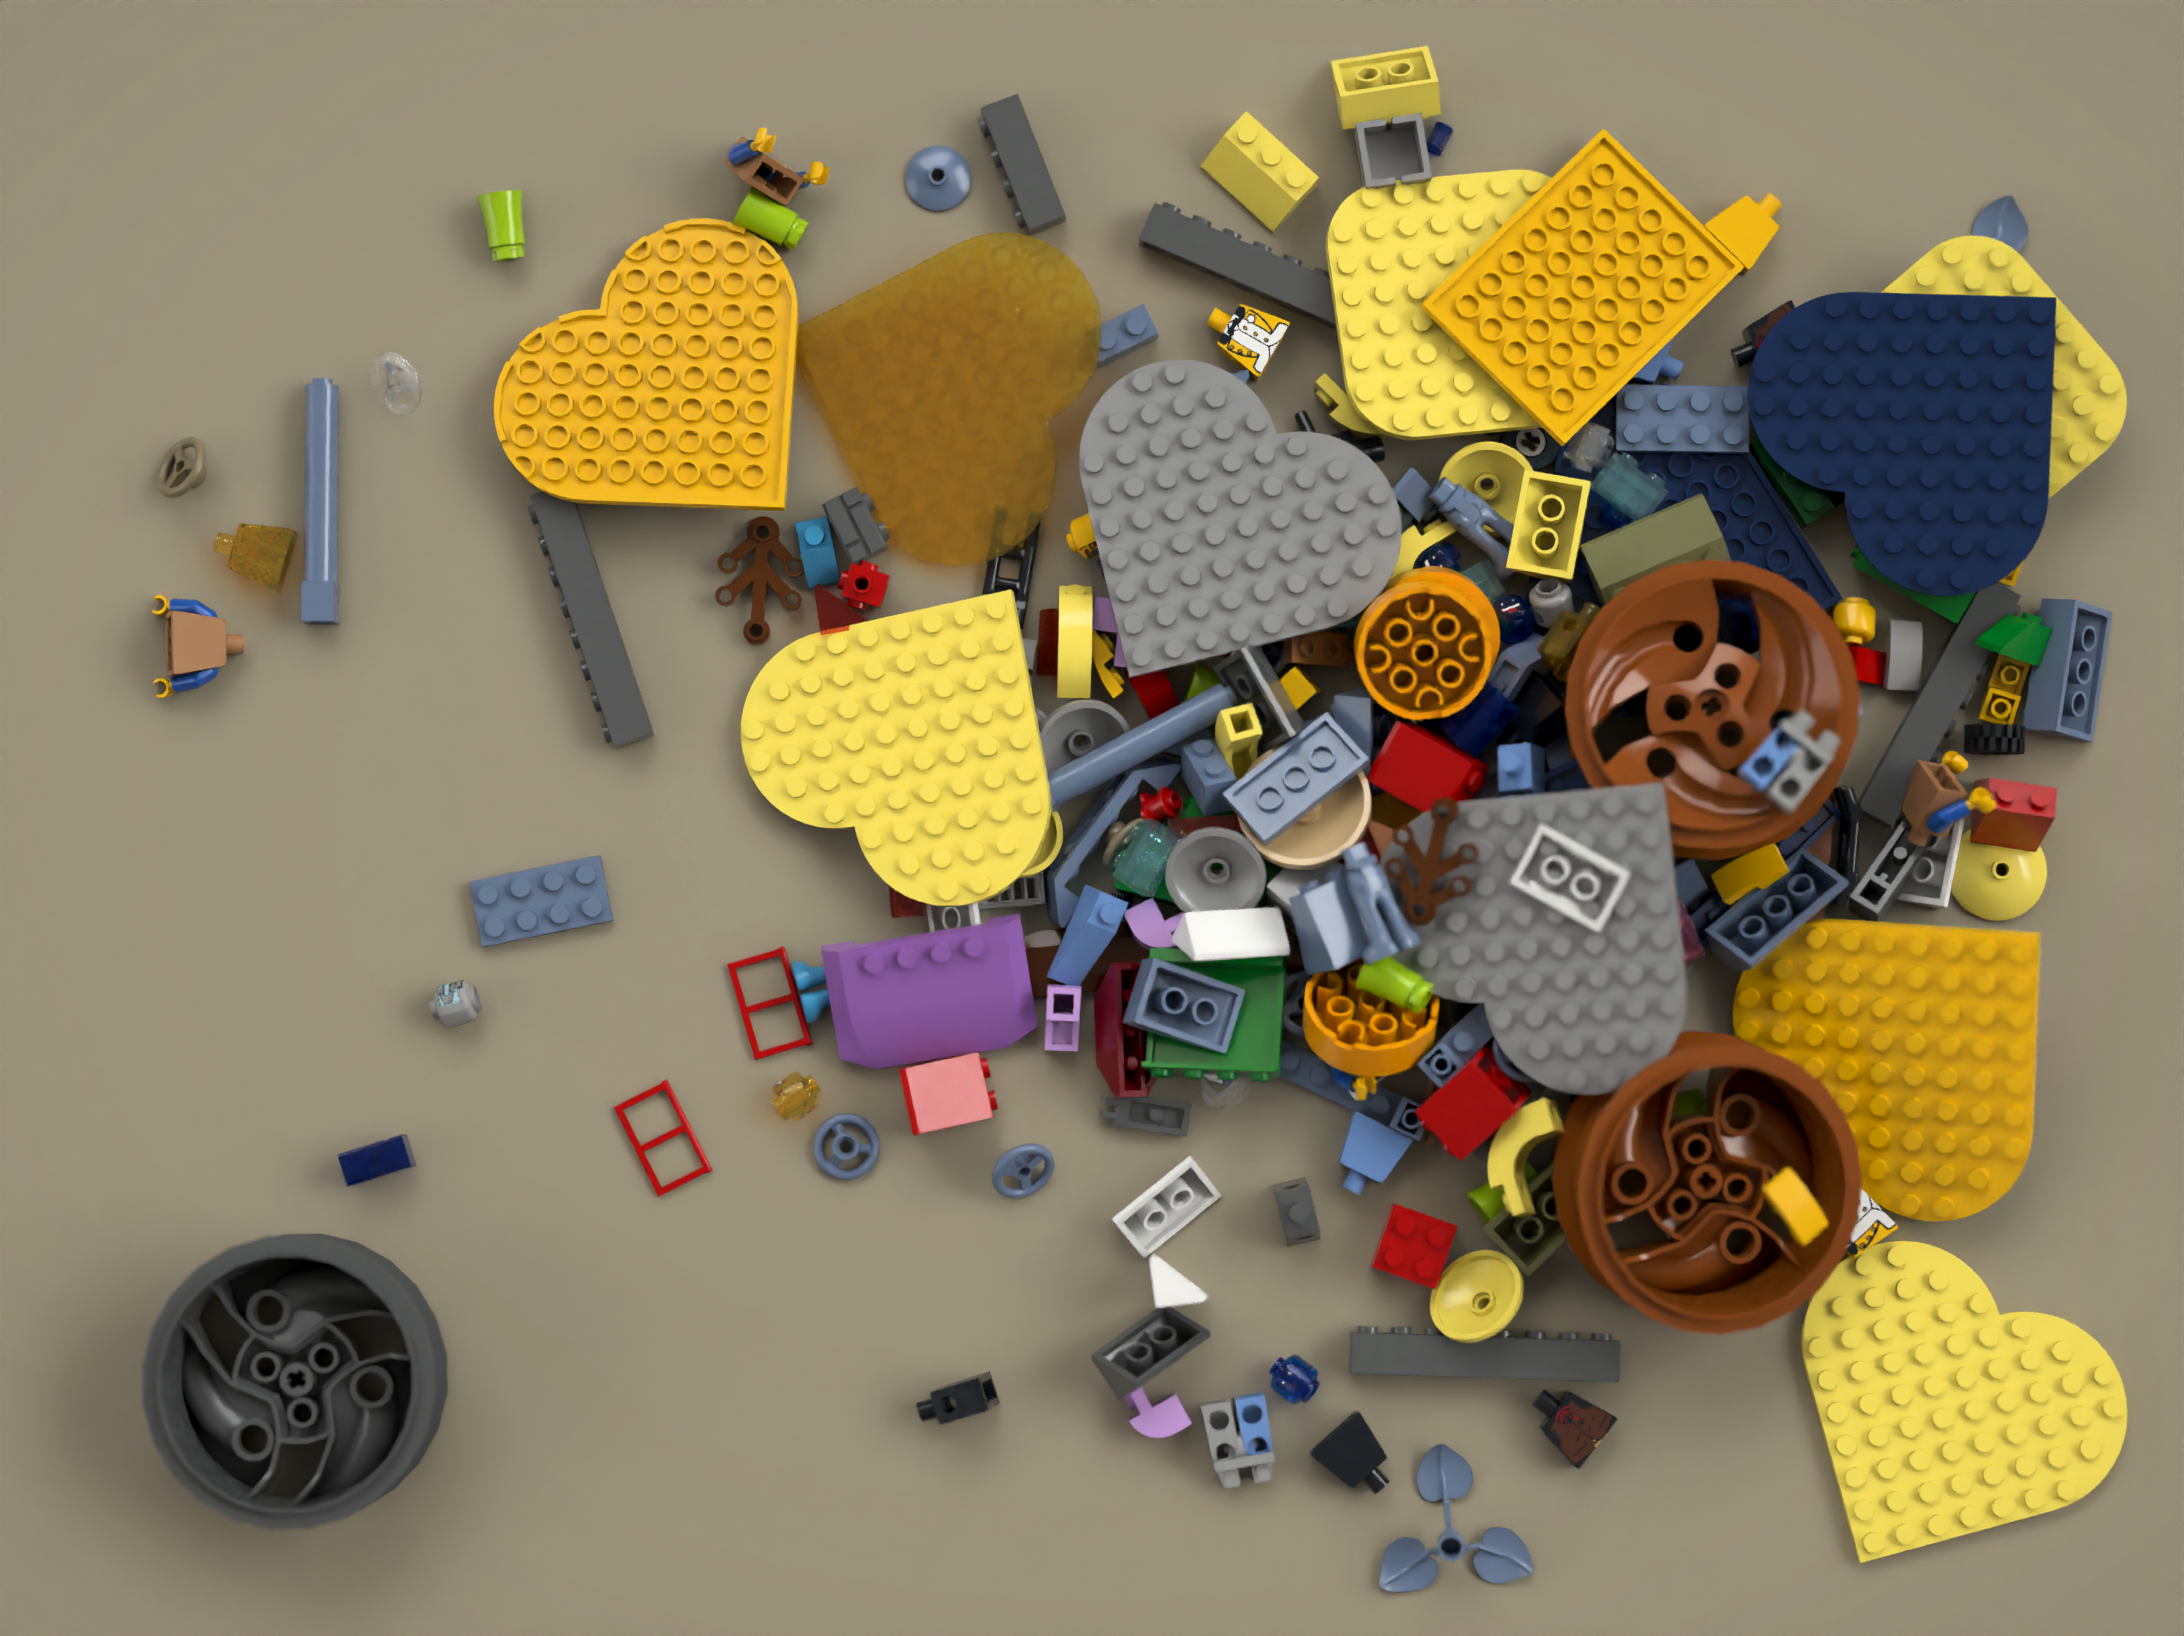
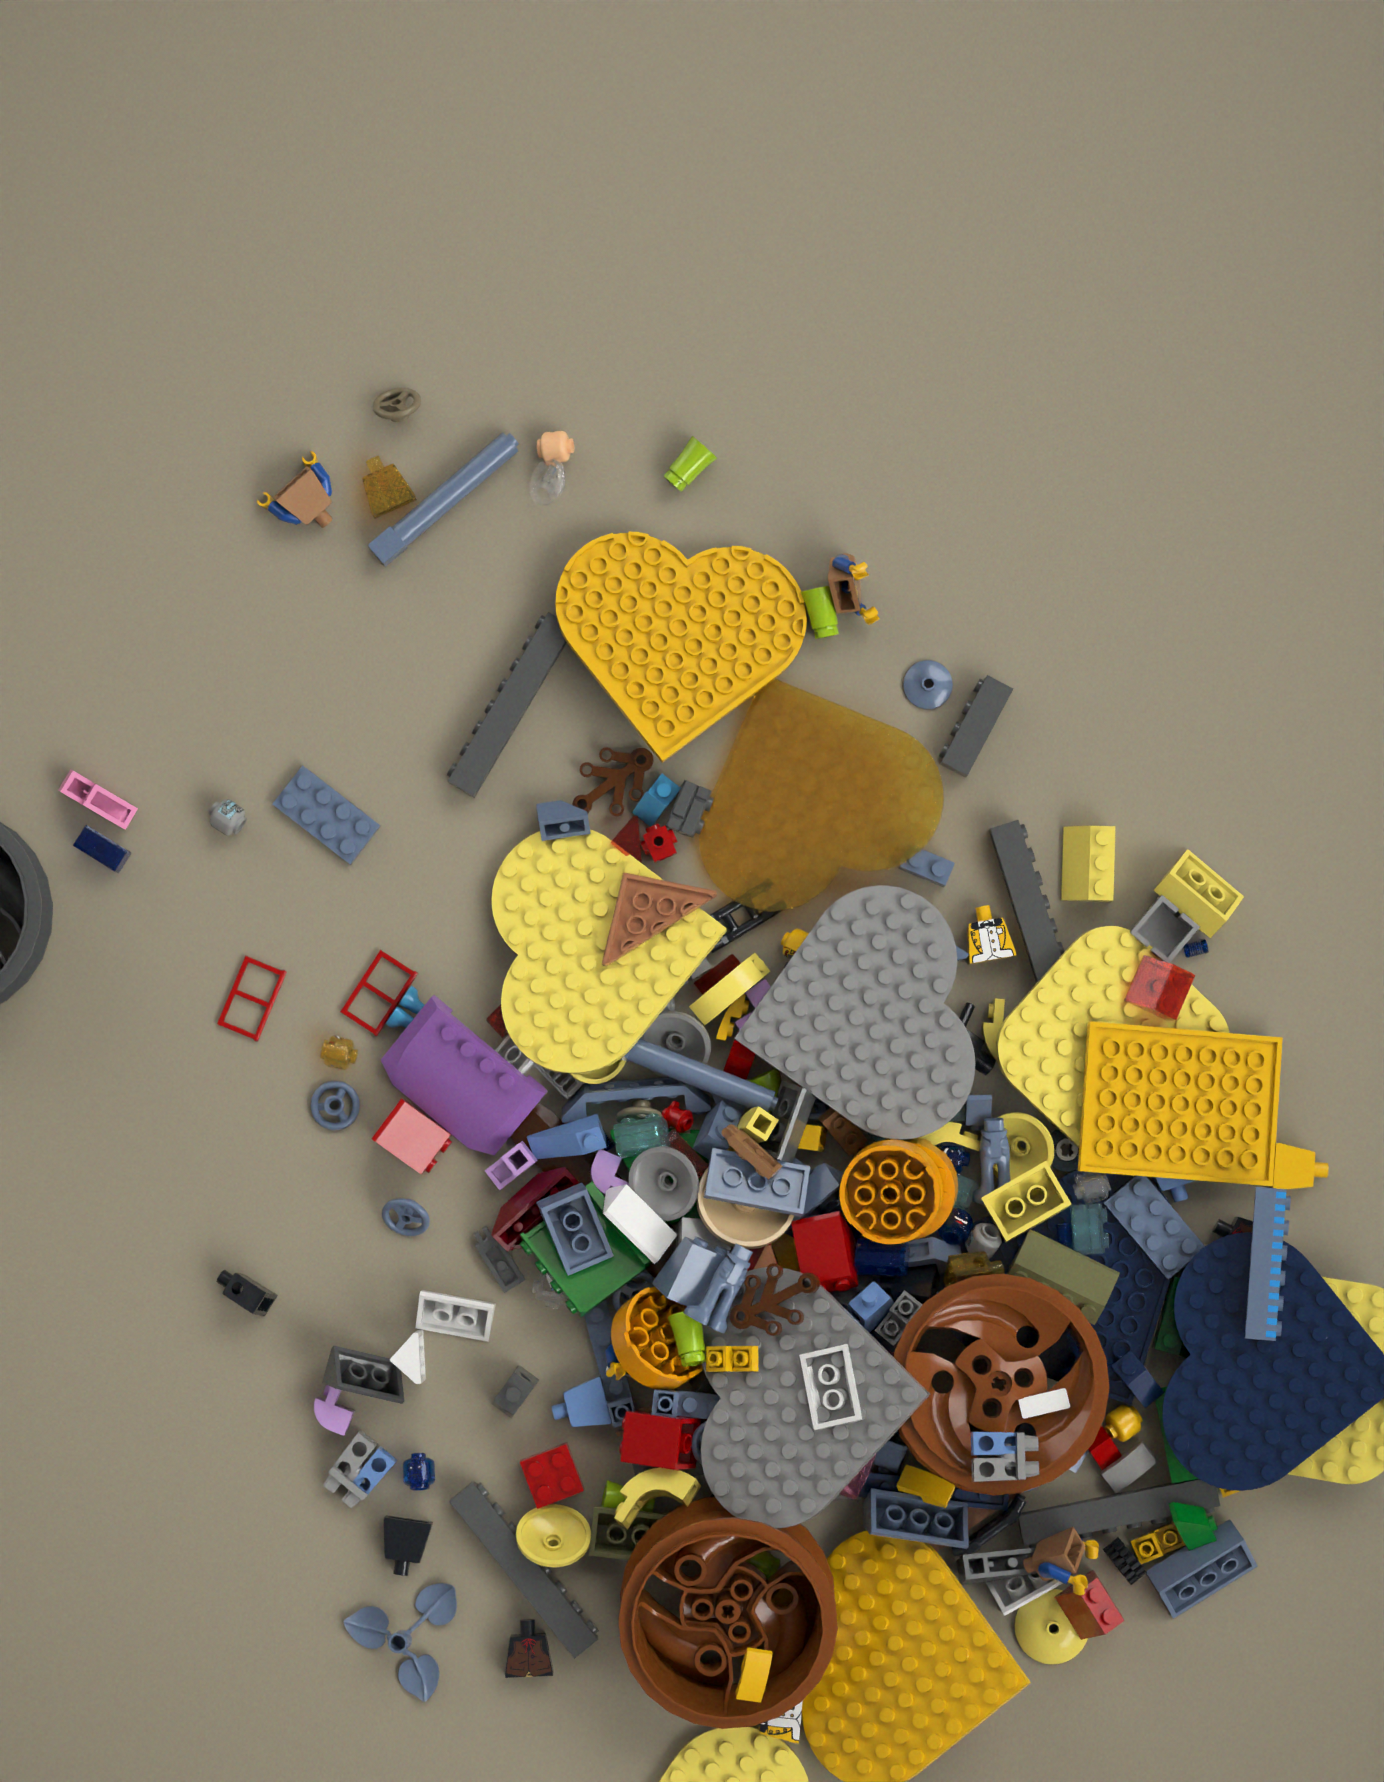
camera: 50 degrees right, 0 degrees up
none -> bright pink slope [58,769,138,830]
none -> sand blue slope [536,800,591,841]
none -> light nougat head [537,431,575,464]
none -> nougat tile [602,873,717,967]
none -> yellow slope [706,1346,758,1372]
none -> medium nougat hinge [722,1124,782,1180]
none -> light grey slope [875,1290,922,1347]
none -> white sticker [1018,1388,1070,1419]
none -> dark blue slope [1111,1350,1164,1409]
none -> clear red slope [1124,955,1195,1021]
none -> sand blue brick [1244,1187,1291,1341]

